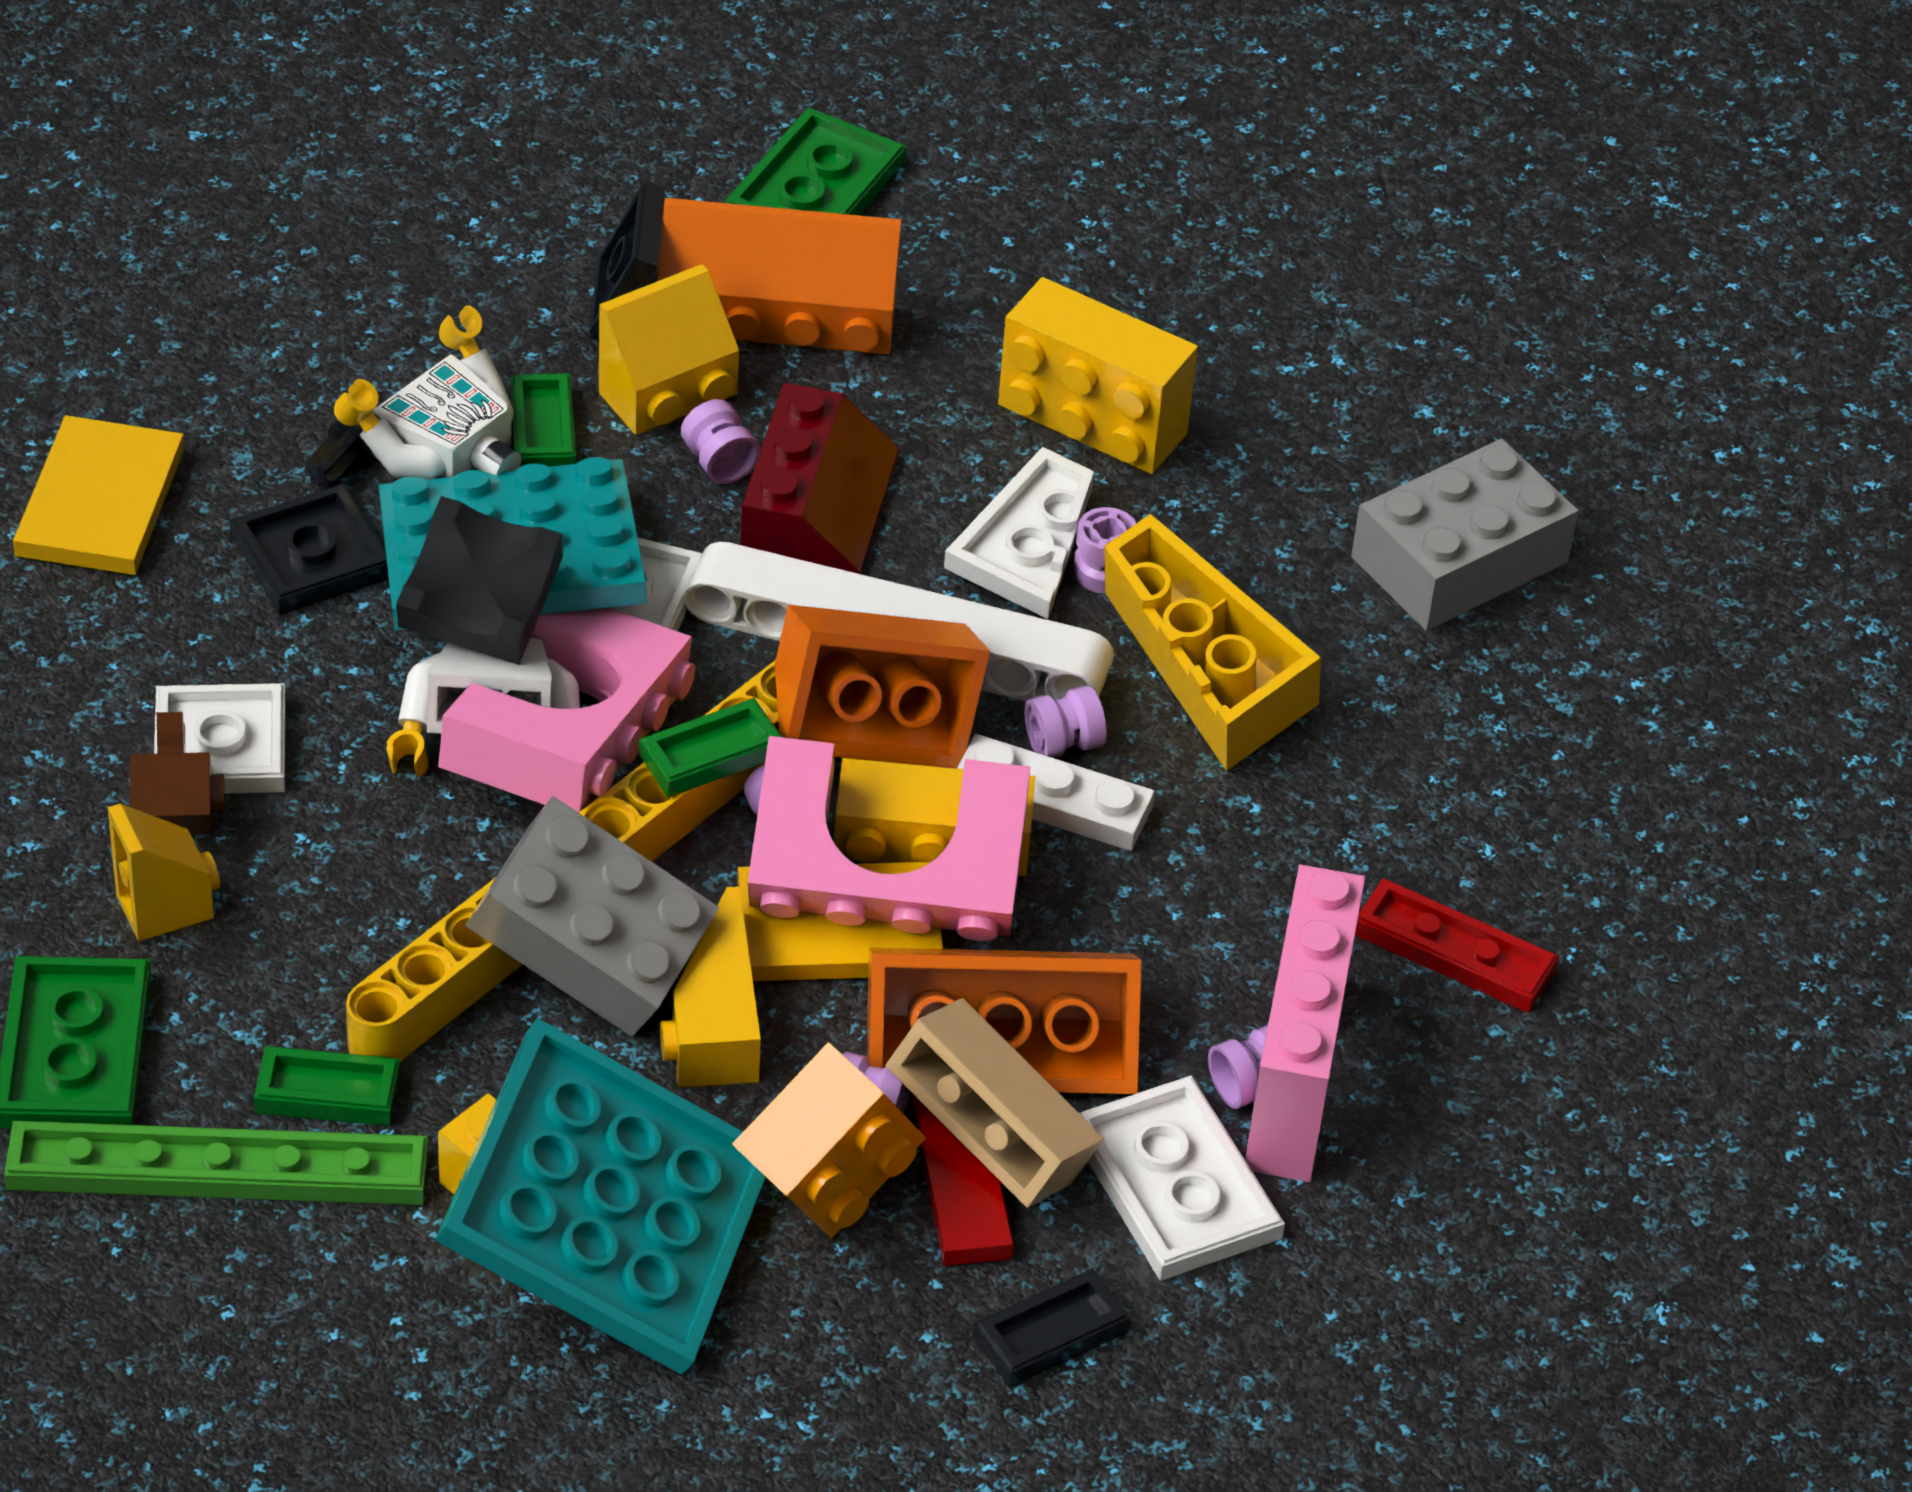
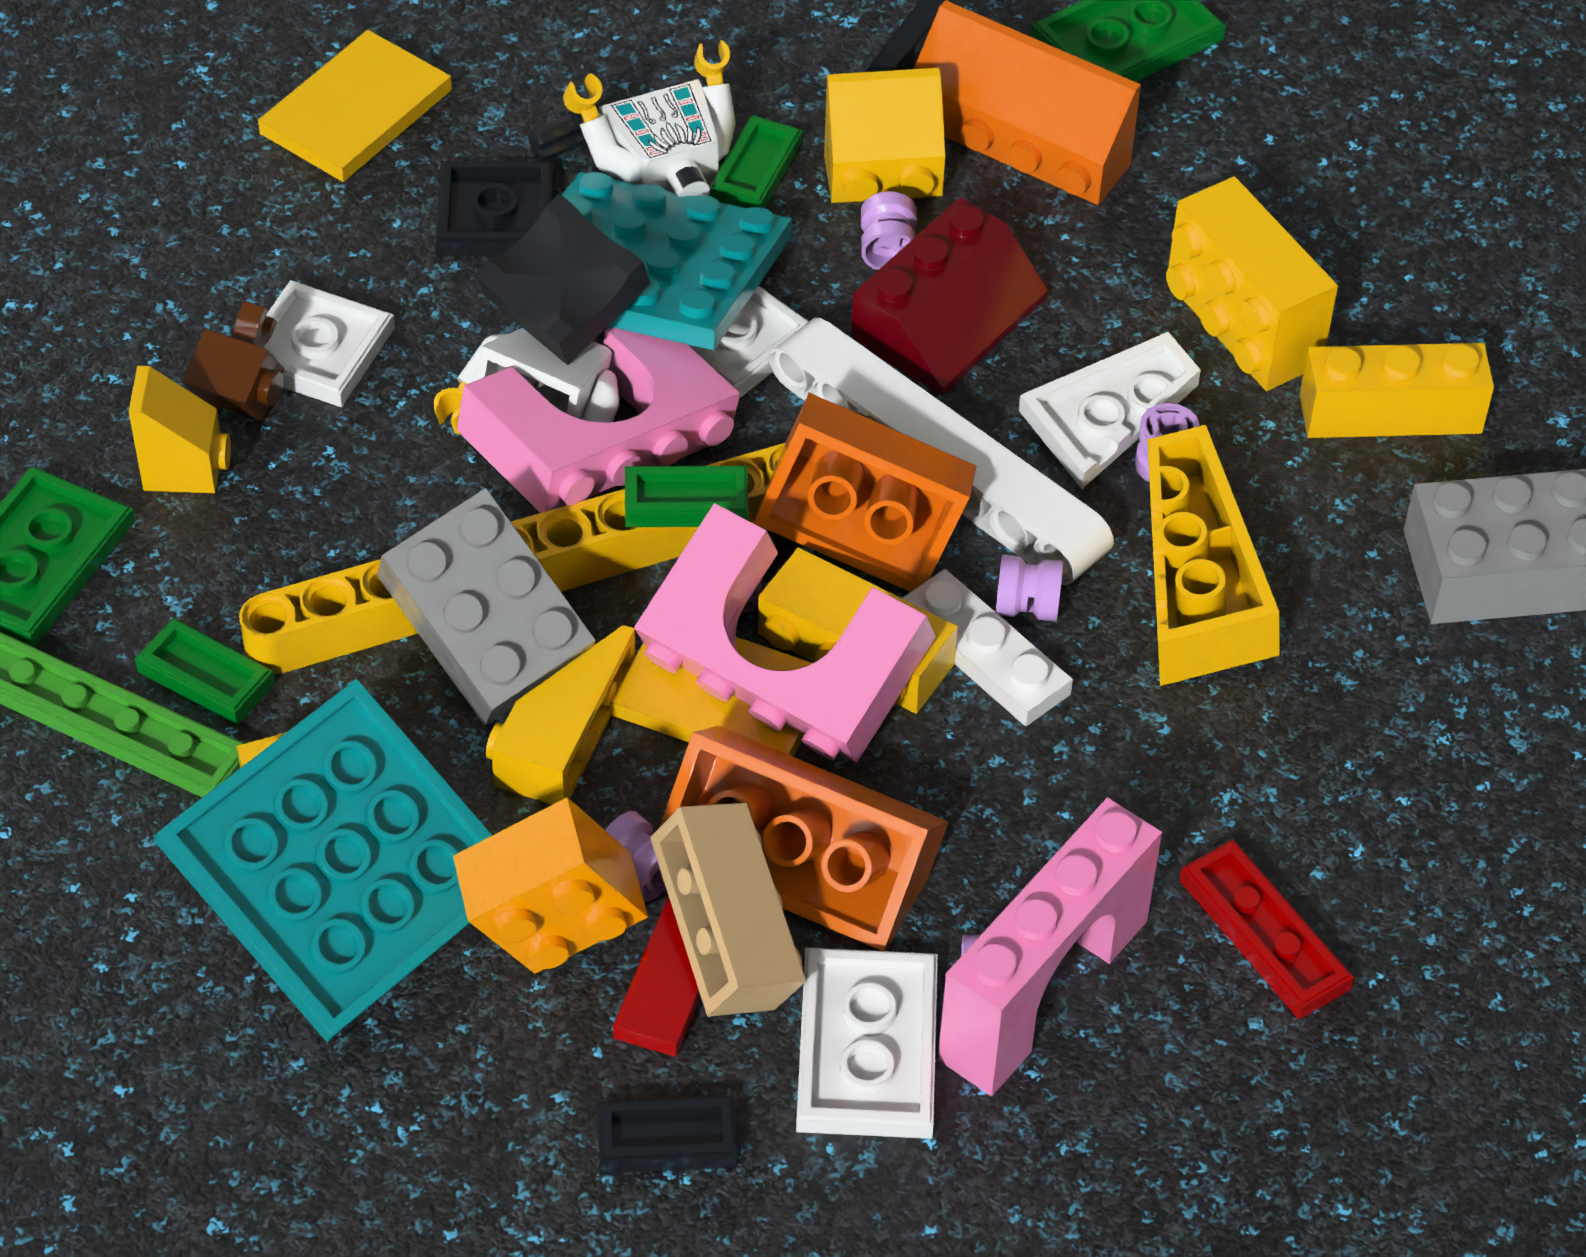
camera: 30 degrees right, 5 degrees up
none -> yellow brick [1300,343,1494,438]

